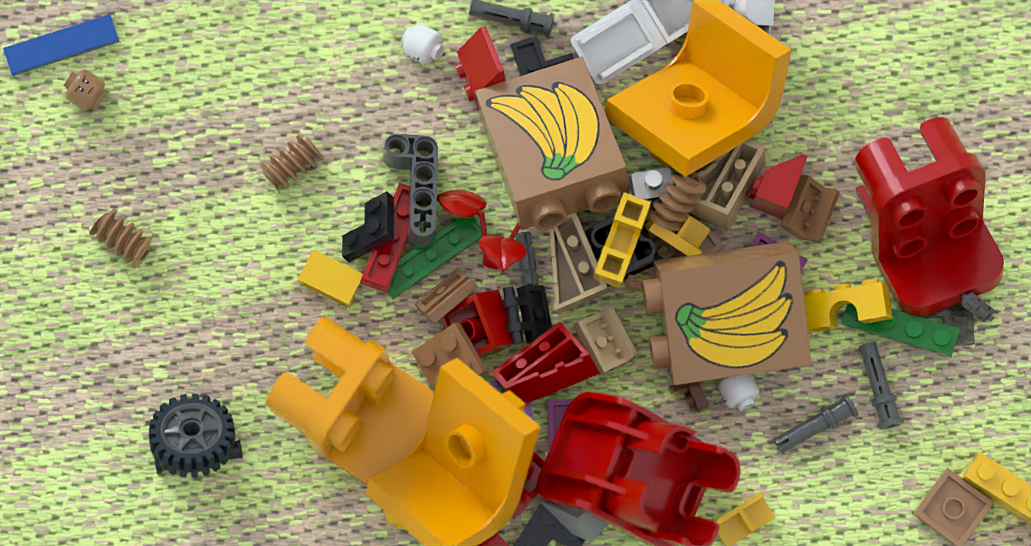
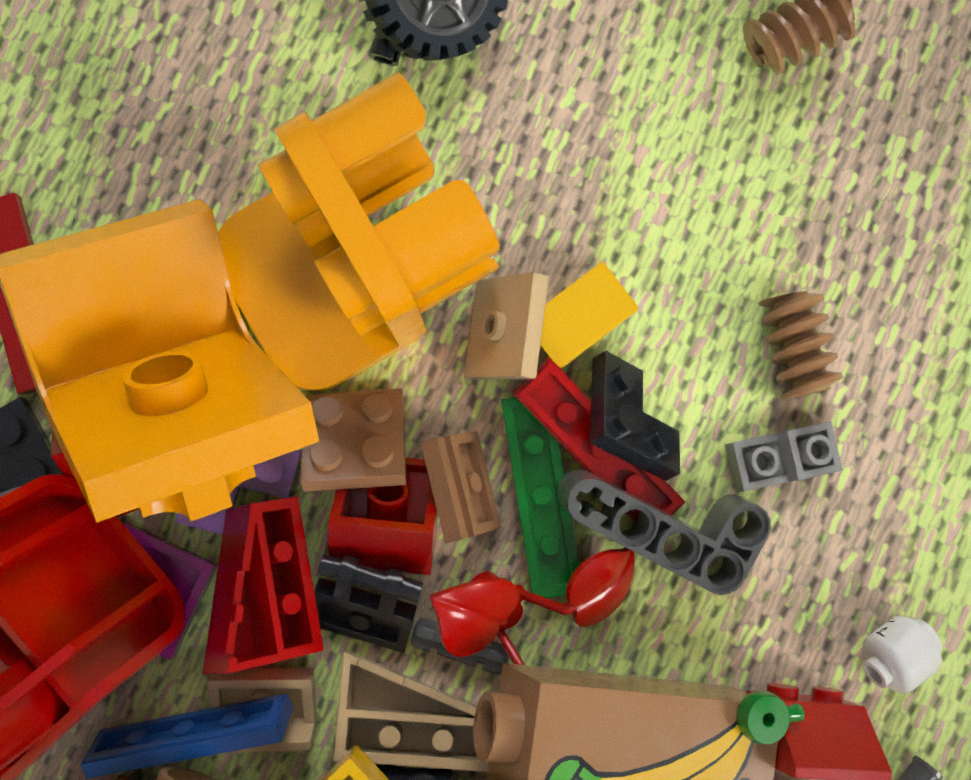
camera: 120 degrees right, 5 degrees up
none -> blue tile [80,694,293,779]
none -> tan plate [464,272,549,380]
none -> light grey slope [725,422,843,493]
none -> green piece [736,691,805,744]

